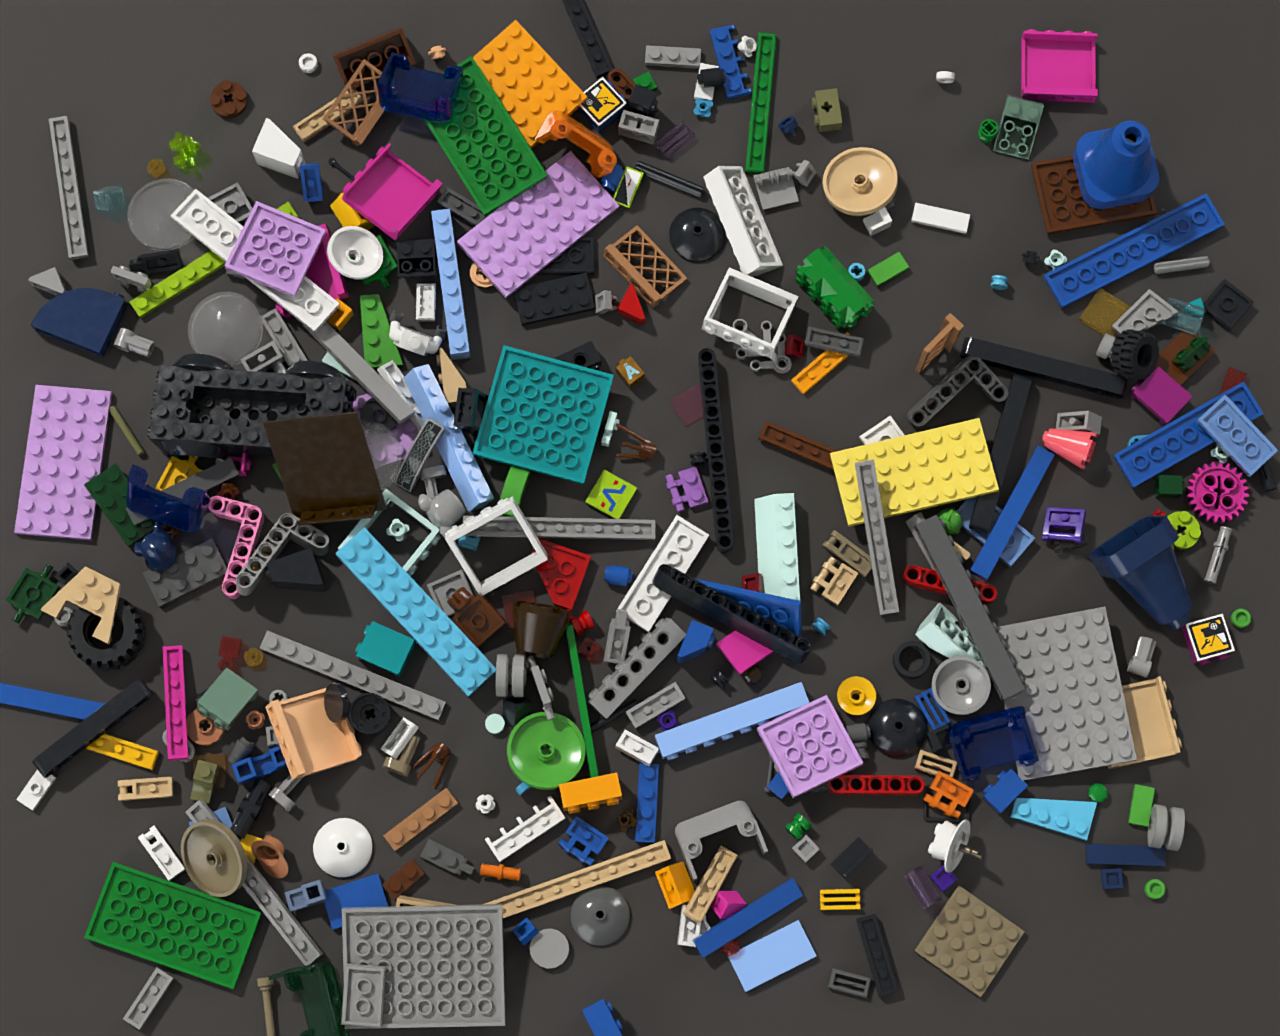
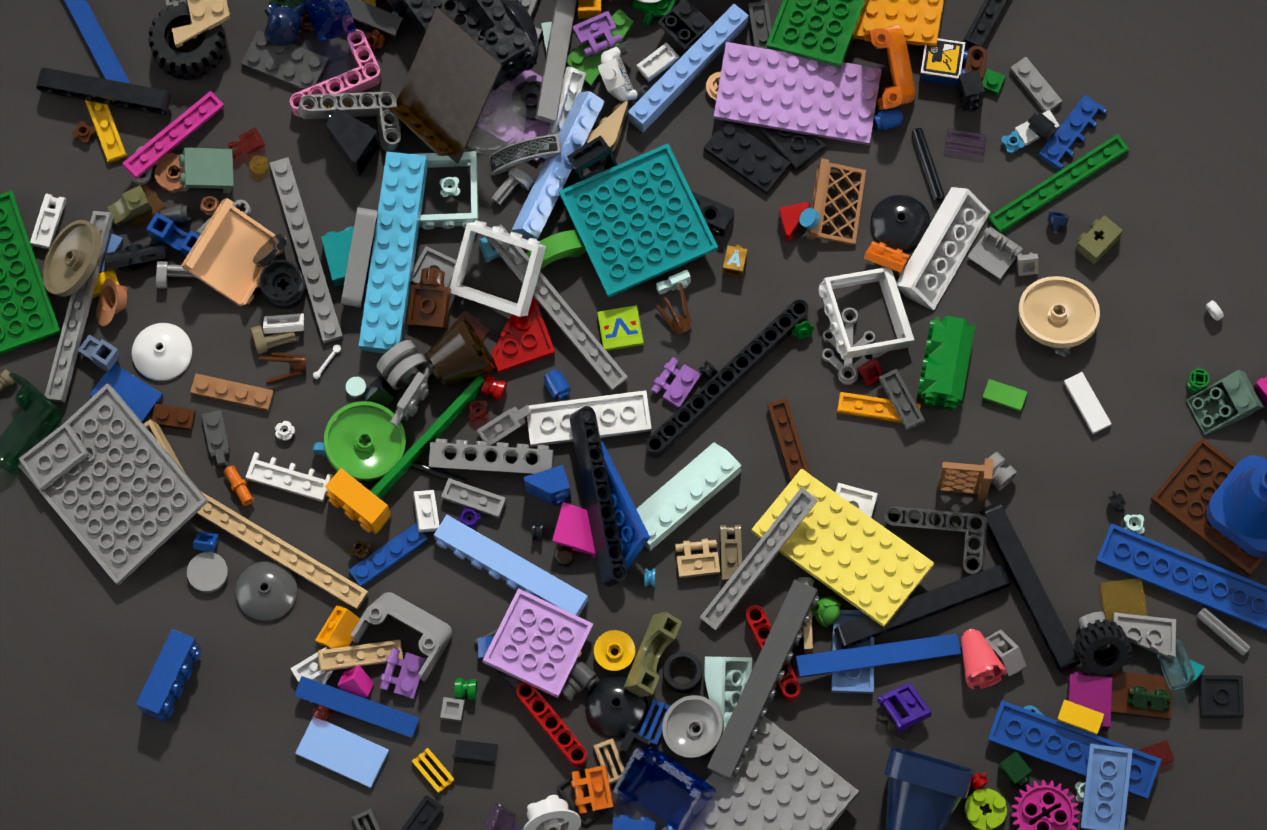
camera: 55 degrees right, 5 degrees down
white plate [16,770,56,811] -> none
tan plate [118,777,174,801] -> none
dark pink bracket [227,452,252,477] -> none
light grey piece [418,489,466,538] -> none
blue plate [558,816,609,866] -> none
light grey tile [595,290,617,314] -> none
slope [613,166,644,208] -> none
light grey brick [618,110,659,144] -> none
clear pink piece [669,384,714,426] -> none
white plate [738,36,757,57] -> none
dark red plate [742,573,763,593] -> none
medium azure bush [848,263,865,282] -> none
white panel [863,207,892,236] -> none
medium azure bush [991,275,1008,290] -> none
none -> reddish brown plate [72,121,96,143]
none -> white hinge [313,345,341,380]
none -> light grey beam [341,207,378,308]
none -> medium lavender plate [380,648,426,699]
none -> medium lavender plate [573,11,622,57]
none -> olive arch [623,612,682,697]
none -> green plant [791,321,814,339]
none -> dark azure tile [799,208,820,229]
none -> orange plate [863,241,910,273]
none -> light grey wheel [982,452,1018,491]
none -> yellow tile [1057,700,1104,735]

